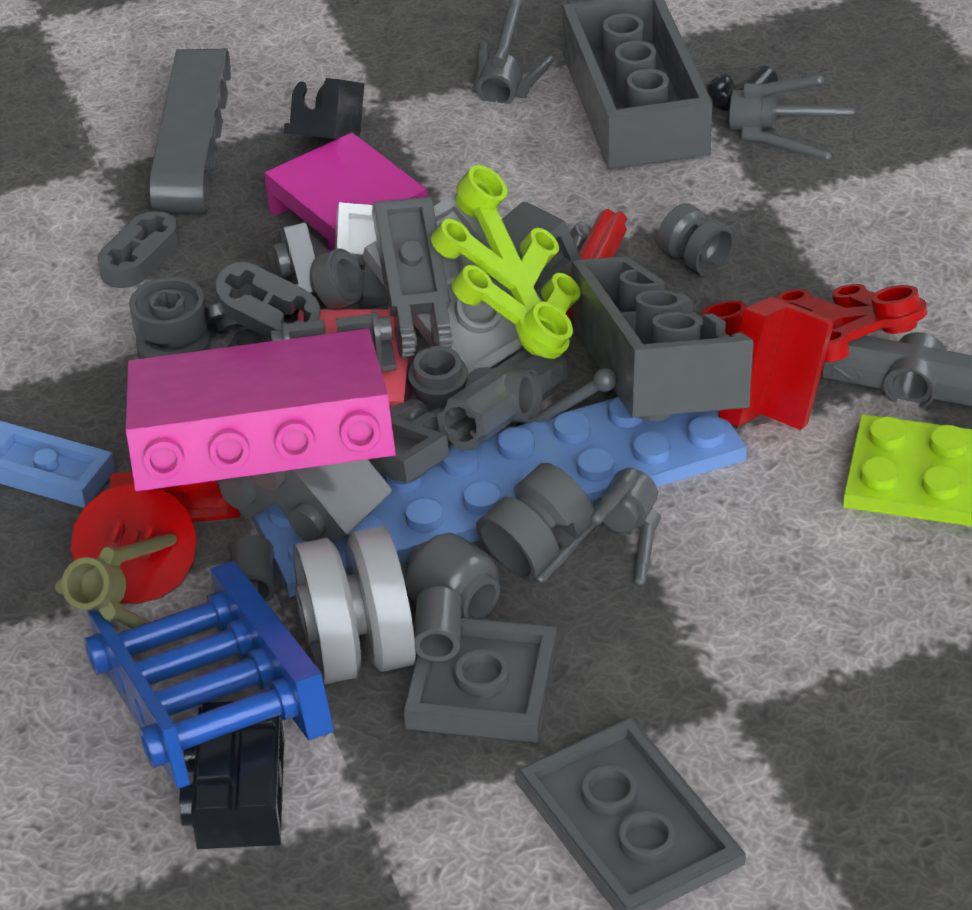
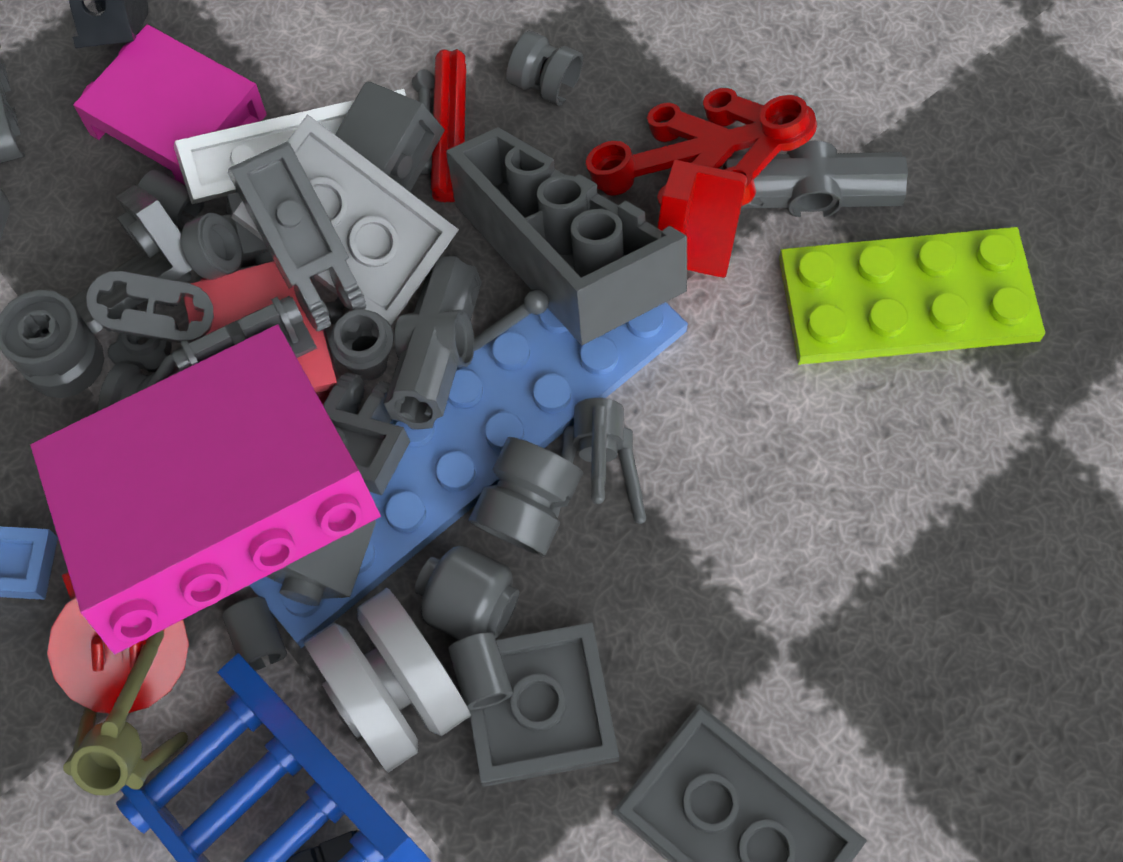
camera: 20 degrees left, 25 degrees up
lime plant [431,165,581,359] -> none

